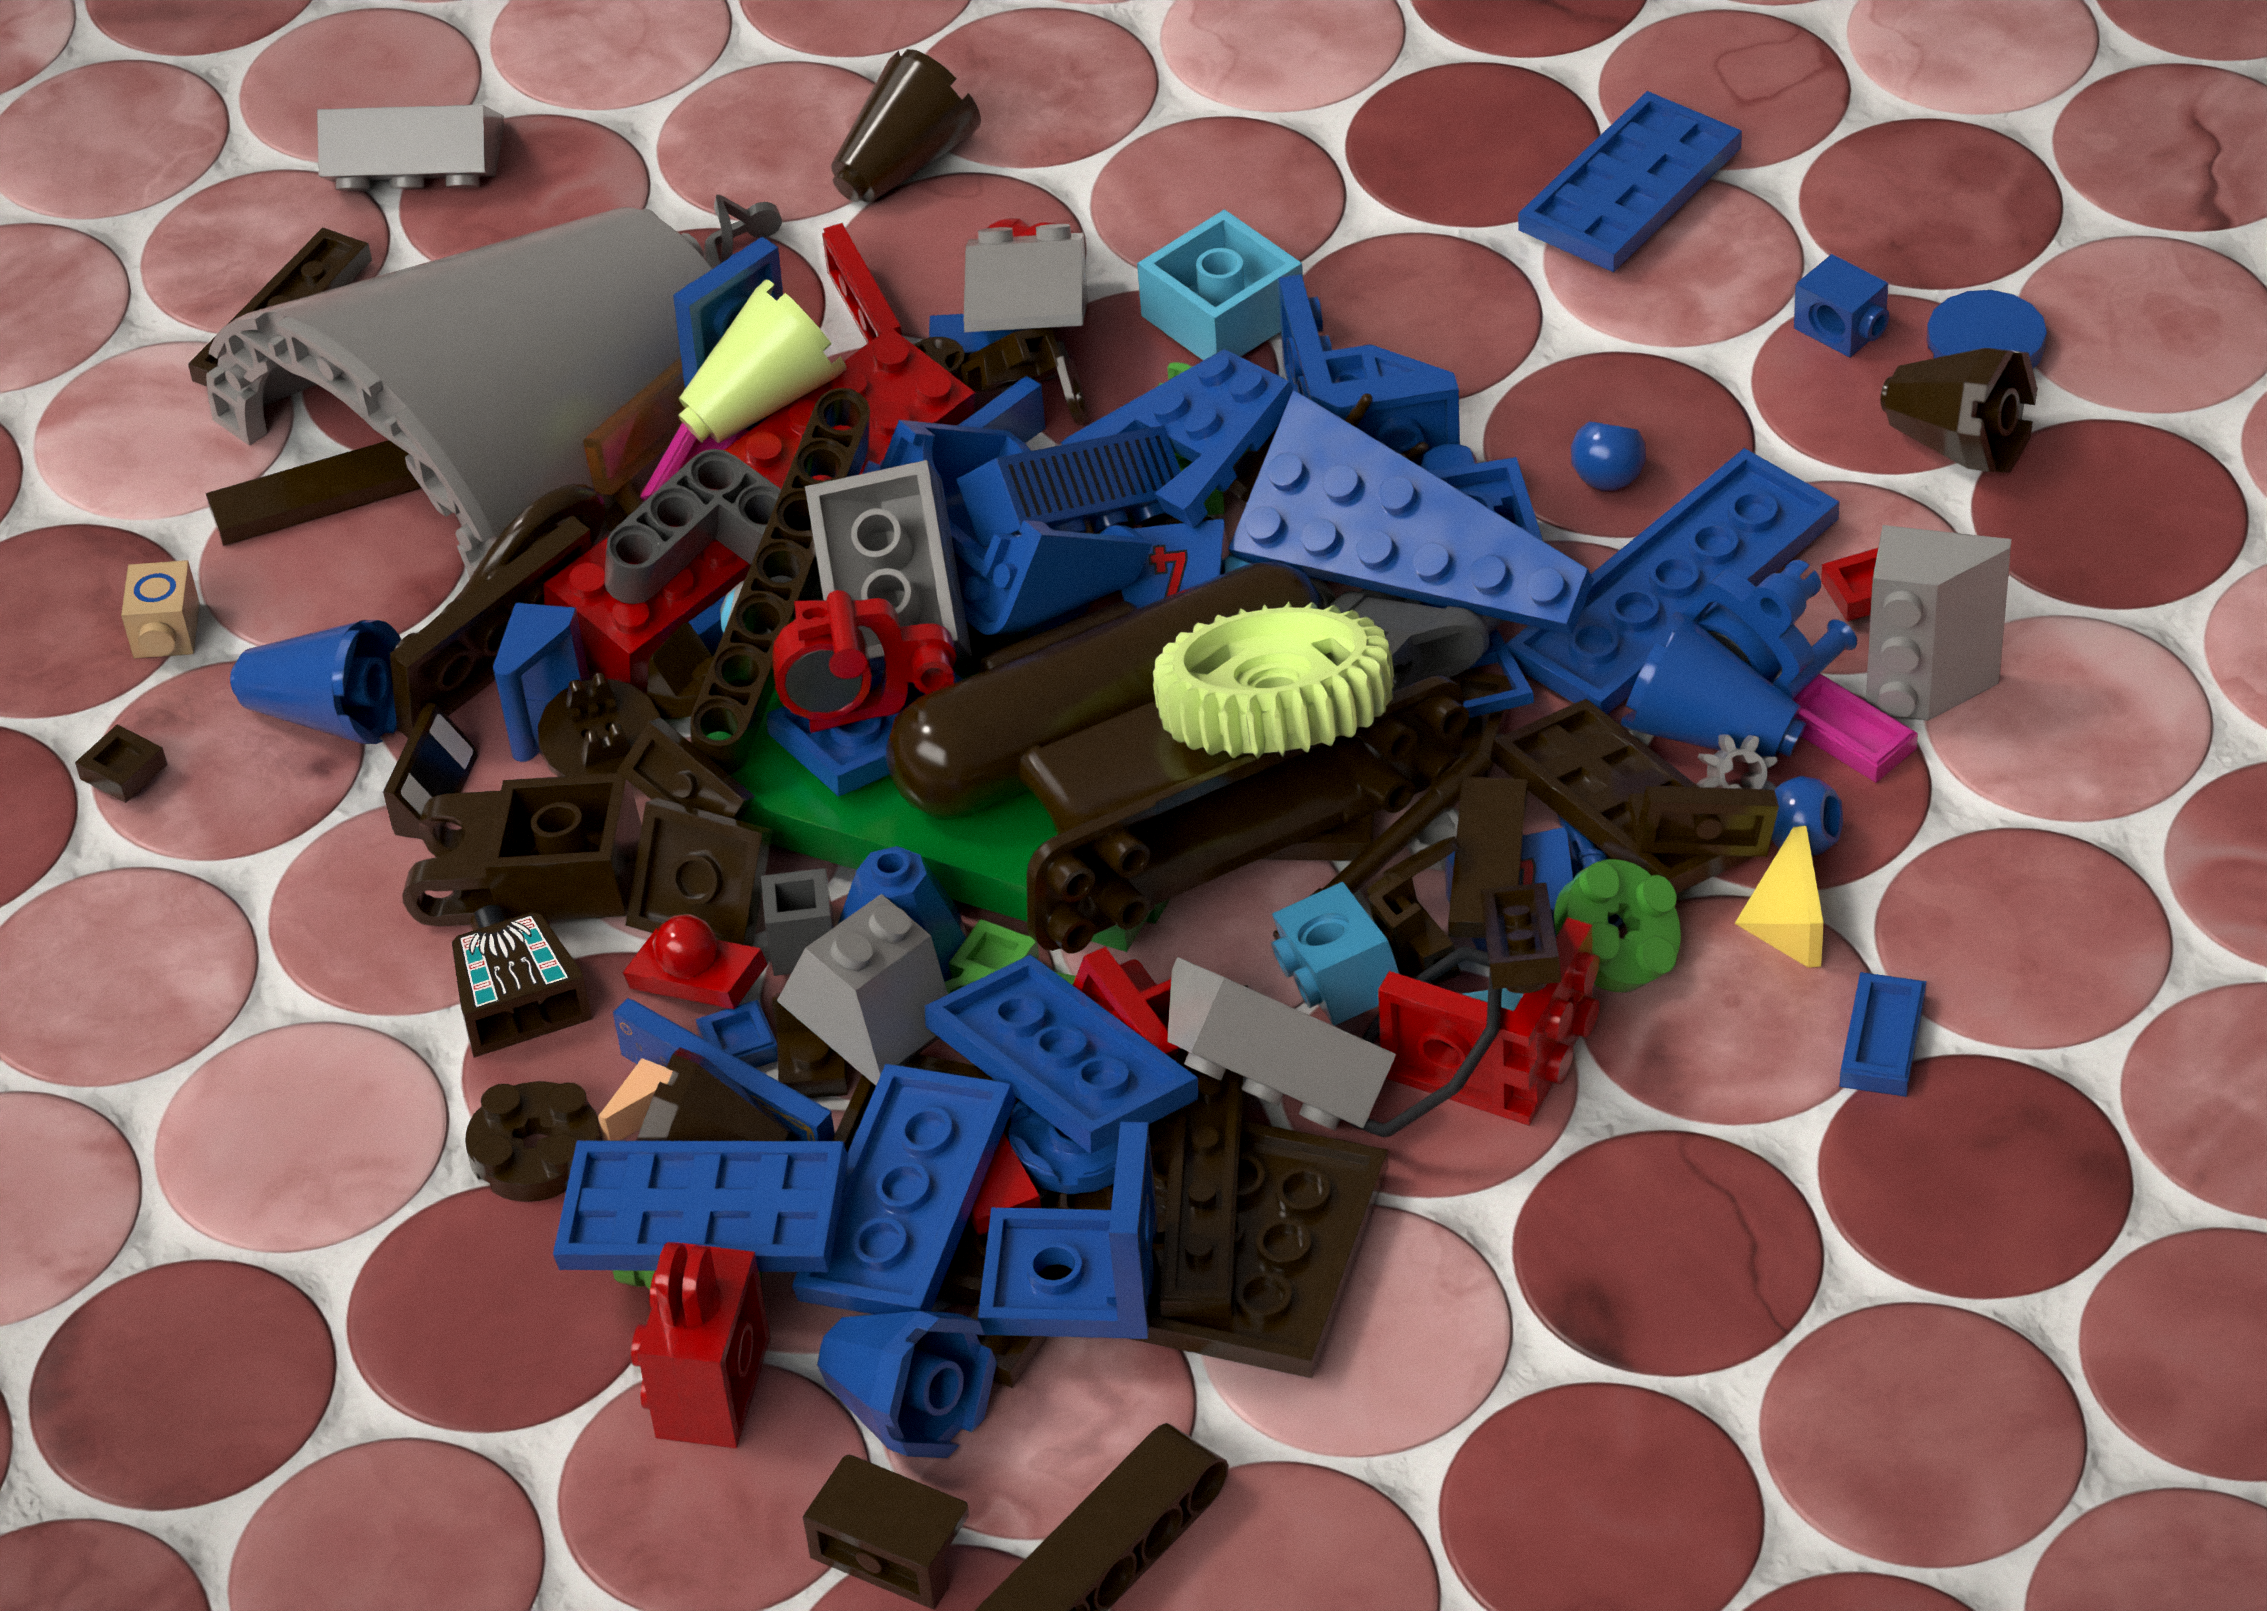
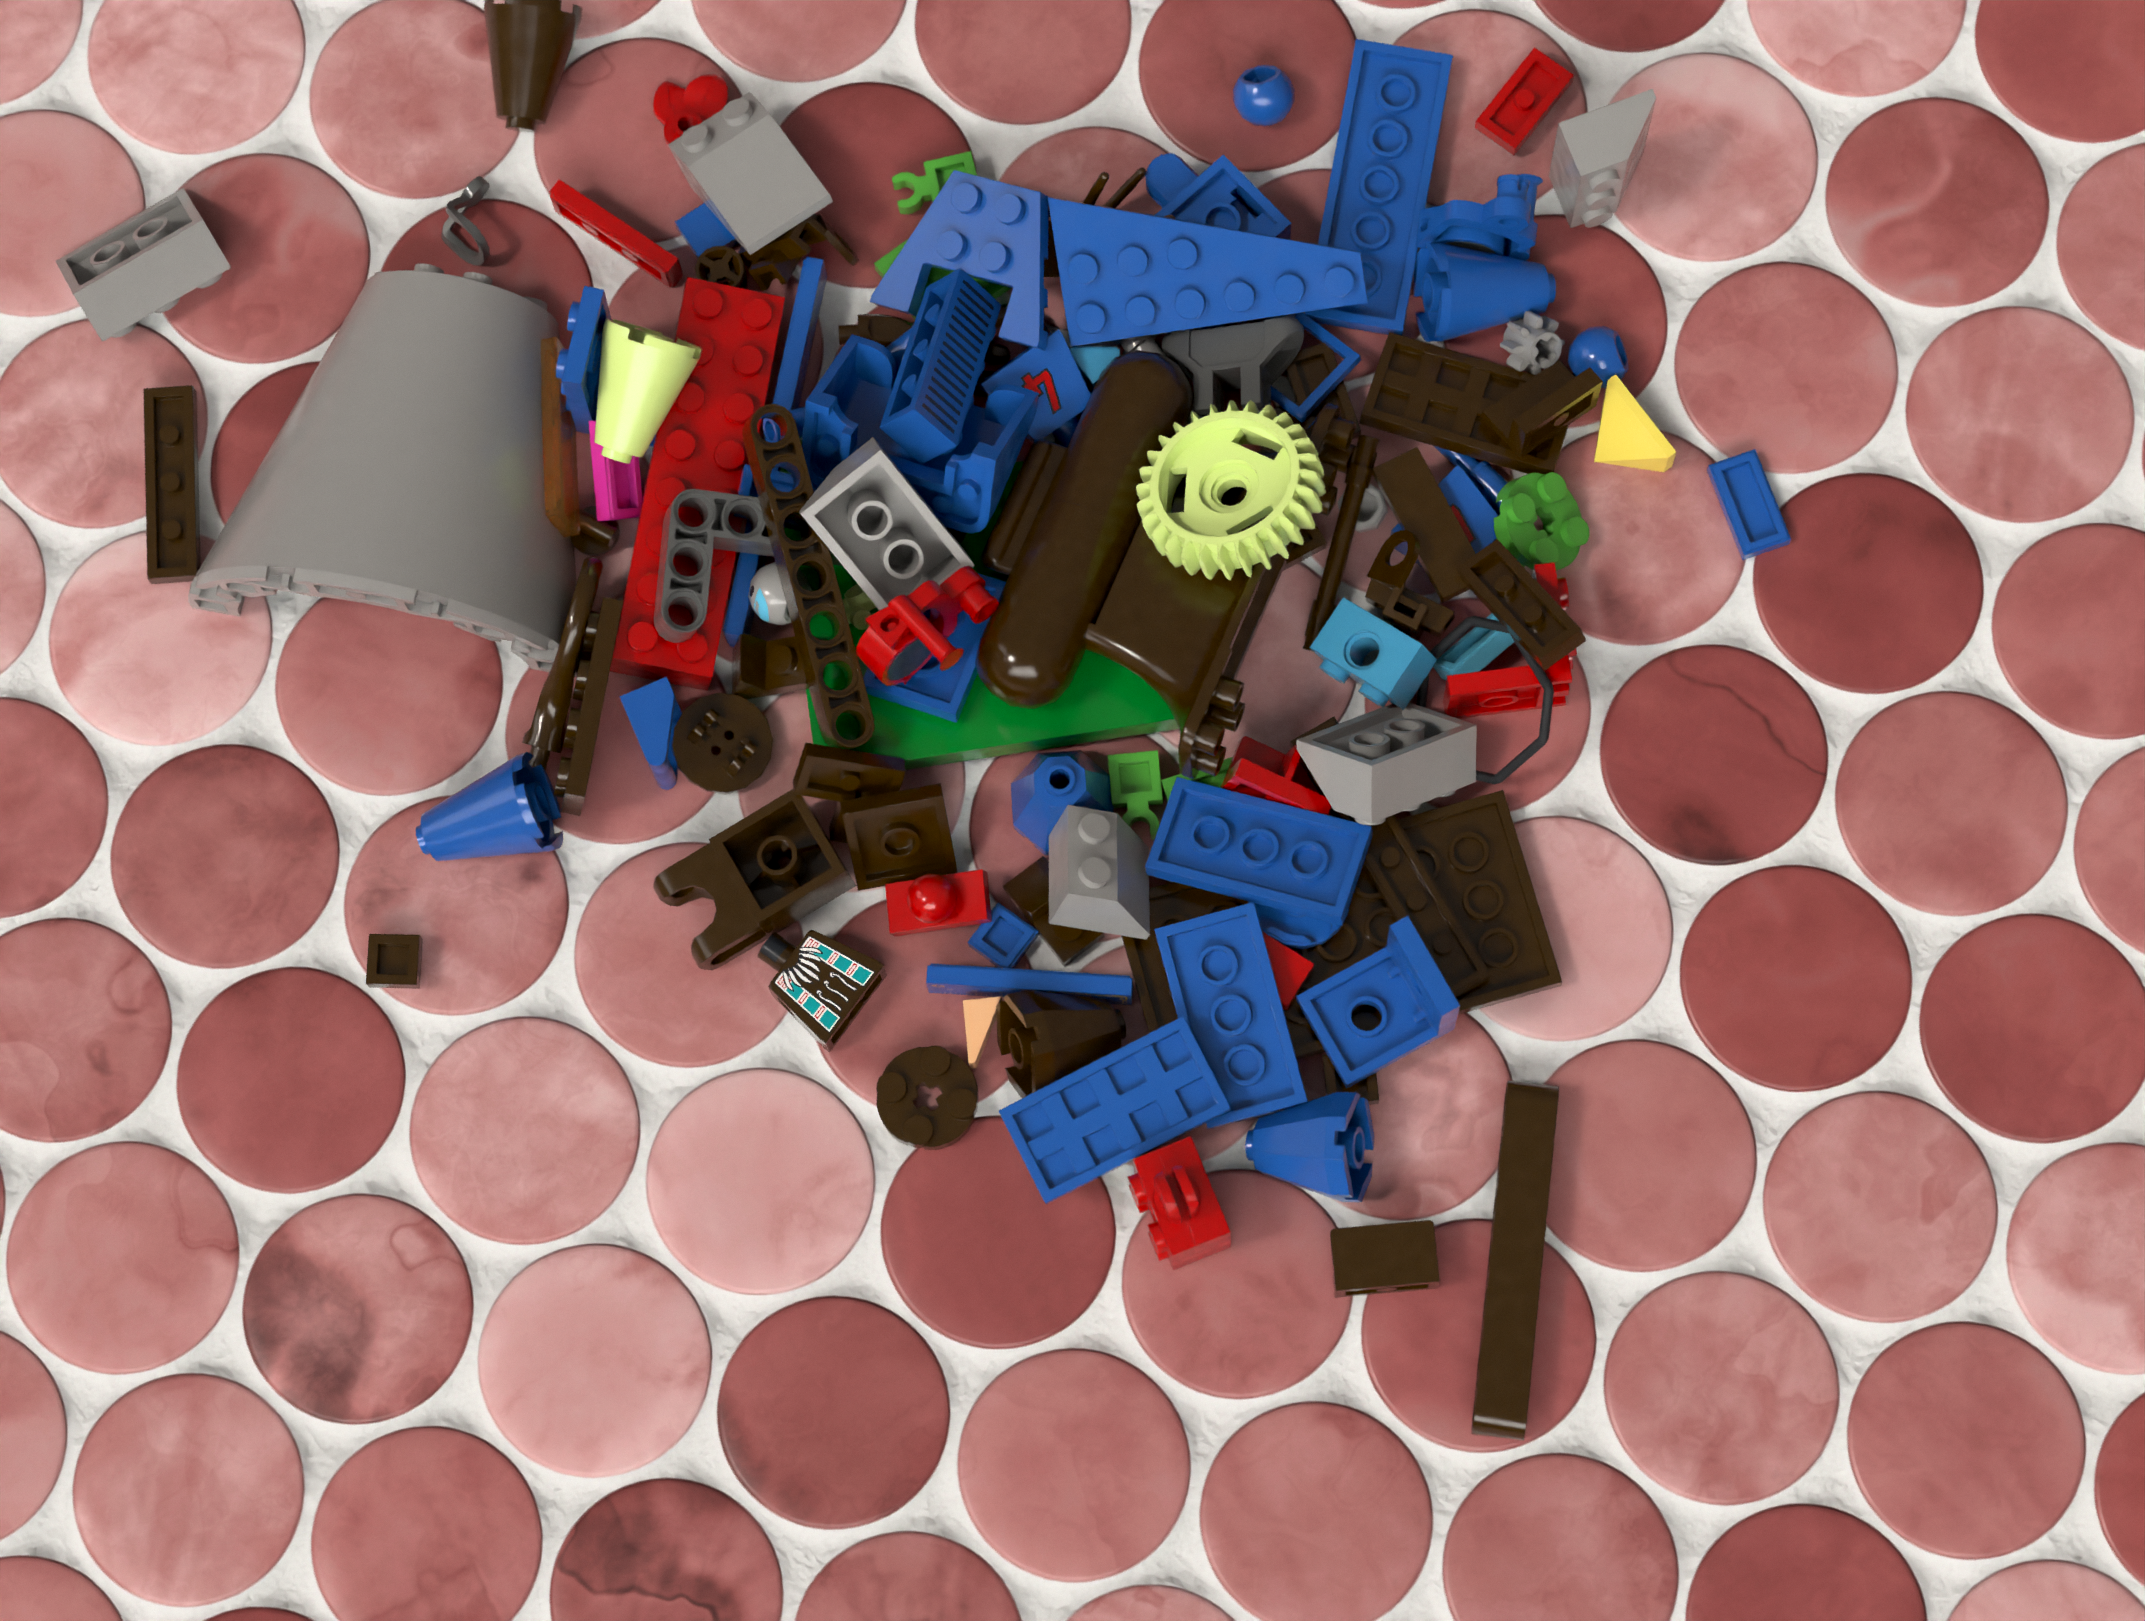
camera: 30 degrees left, 30 degrees up
tan brick [121,560,200,659] -> none
dark brown tile [206,440,422,546] -> none
slope [383,703,478,839] -> none
dark grey brick [761,868,835,976] -> none
medium azure brick [1137,209,1303,361] -> none
blue bracket [1278,274,1460,467] -> none
dark pink tile [1793,674,1918,783] -> none

